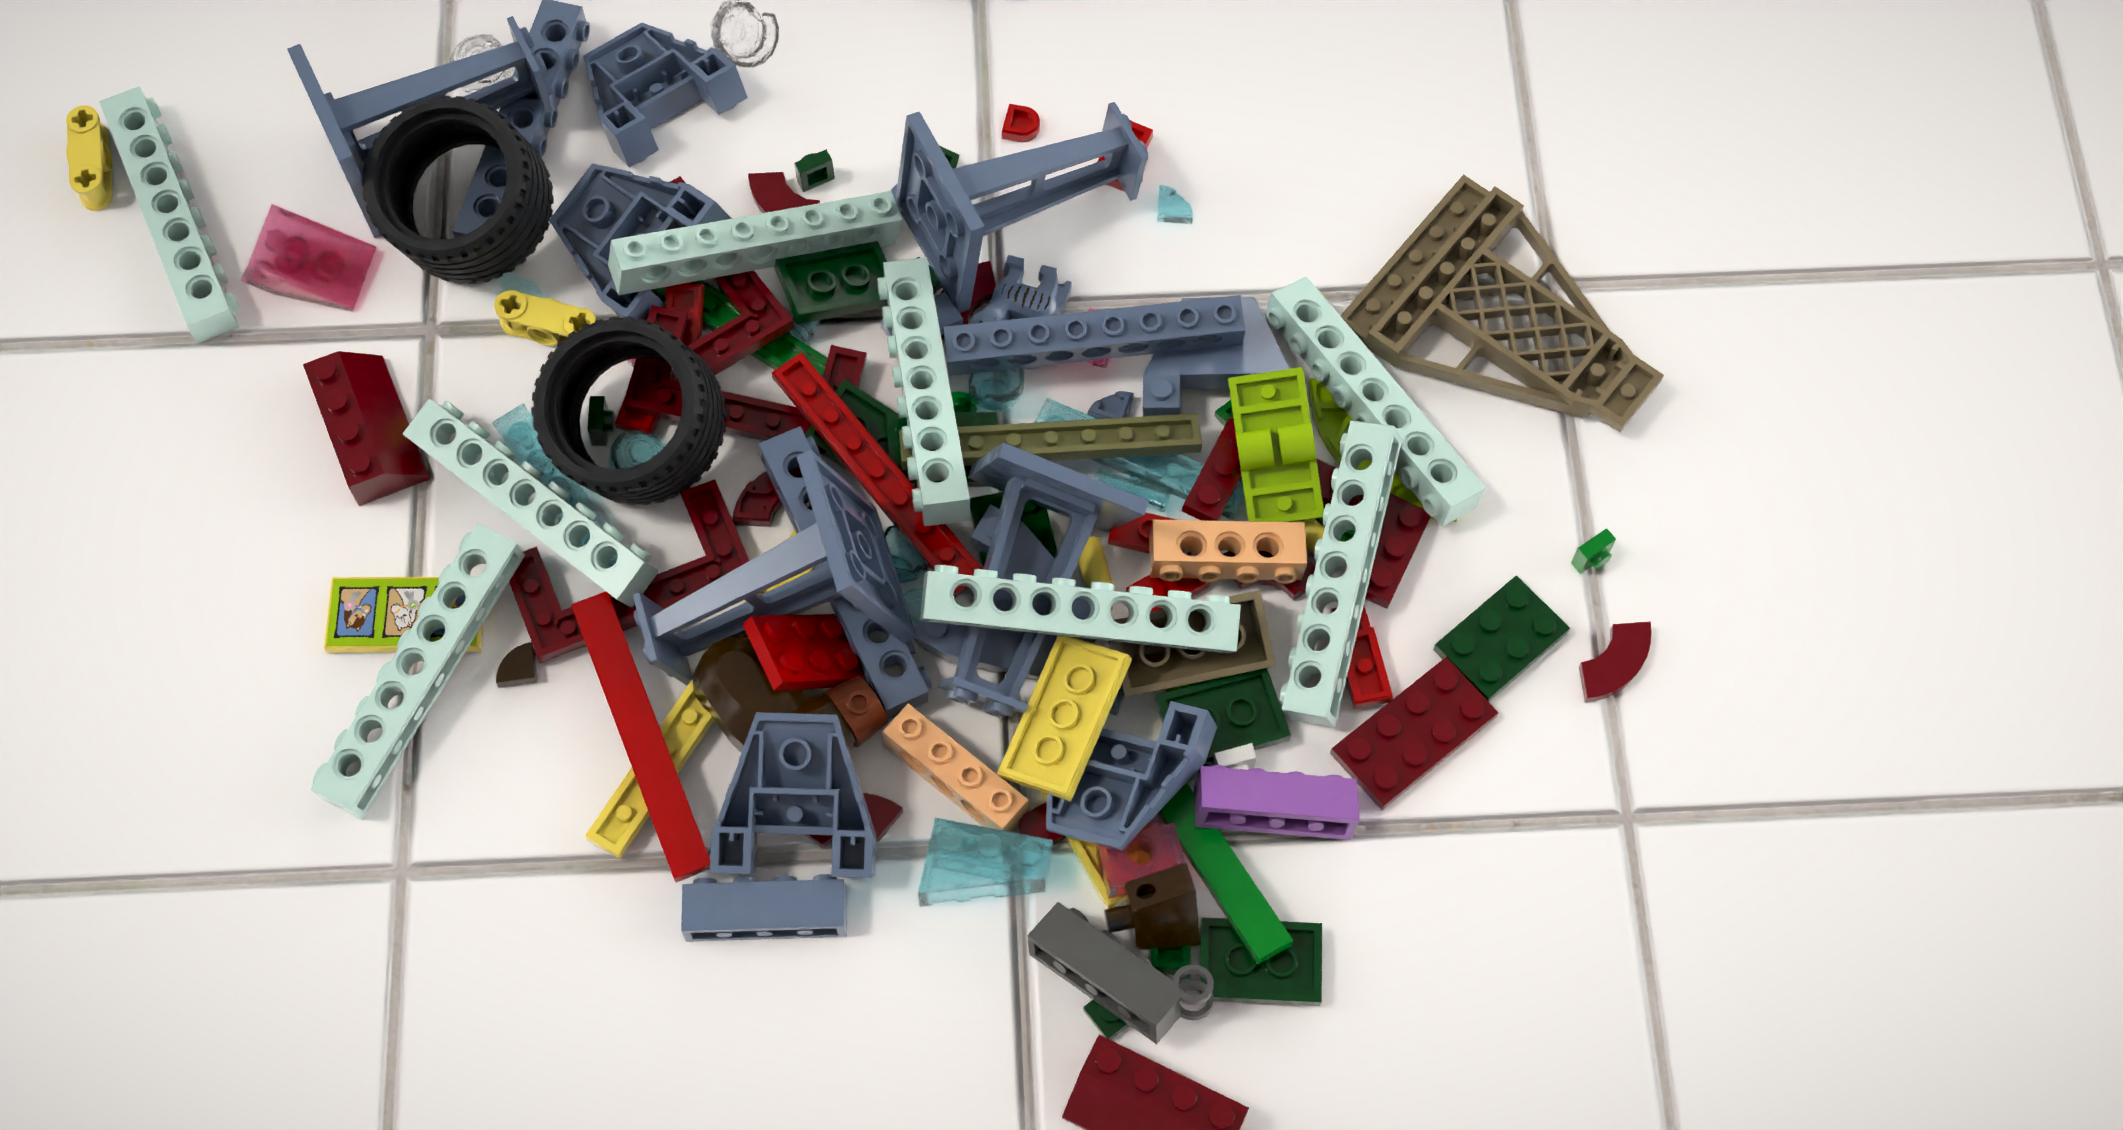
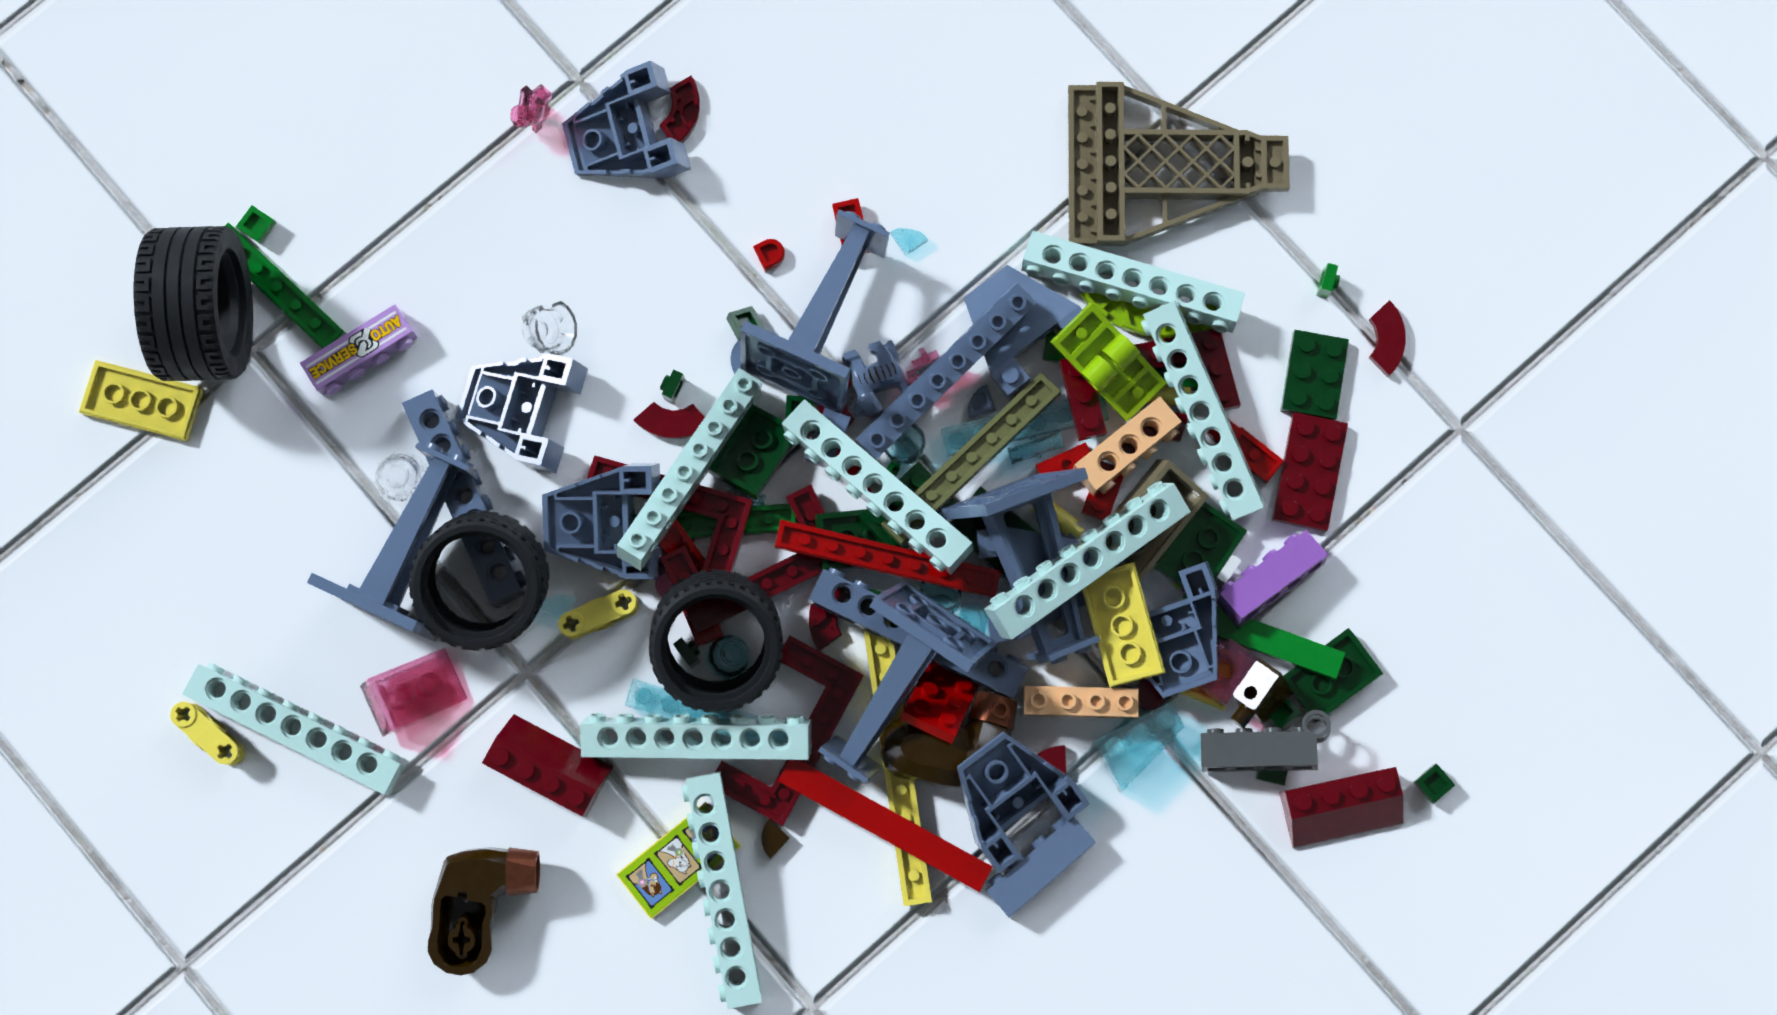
camera: 40 degrees left, 15 degrees up
none -> dark brown piece [428,847,540,976]

